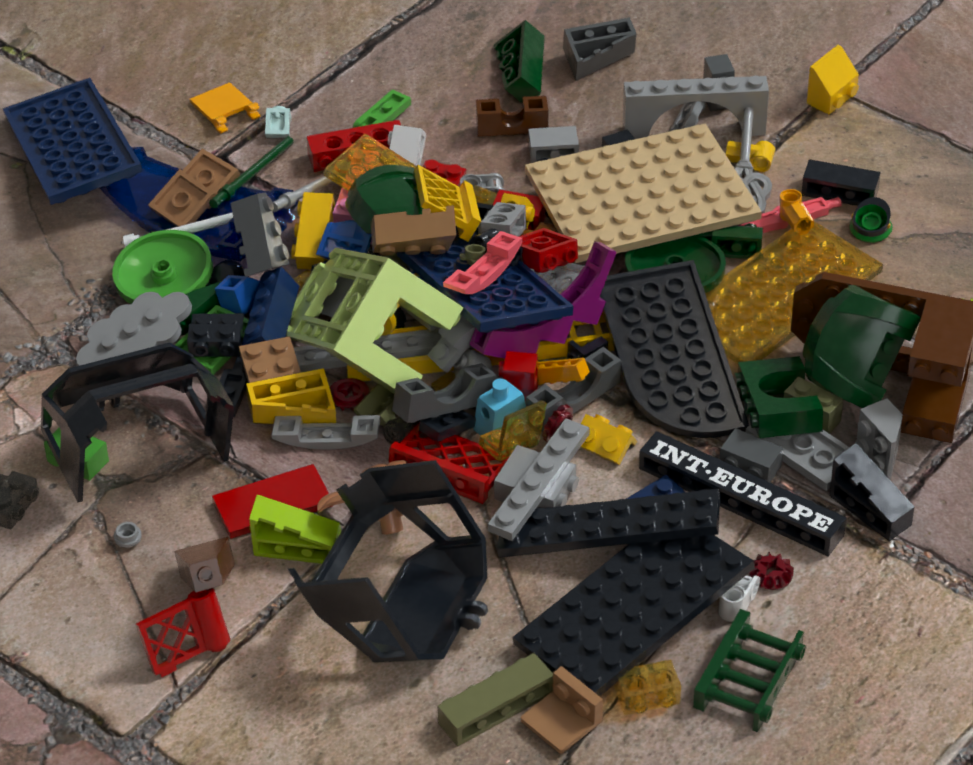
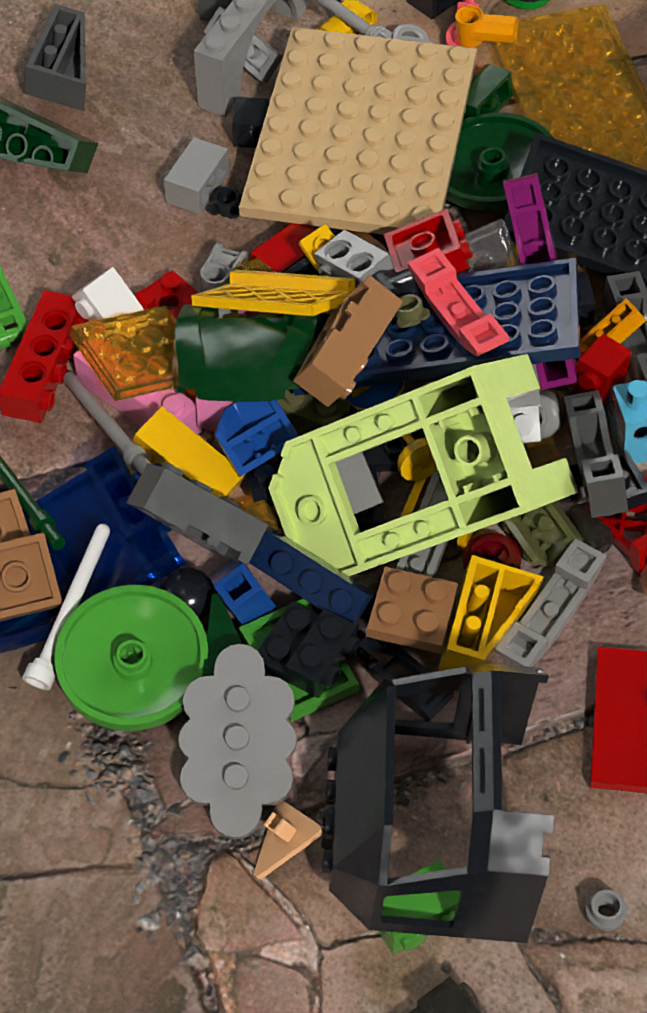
camera: 60 degrees left, 10 degrees up
reddish brown arch [476,96,548,137] -> none

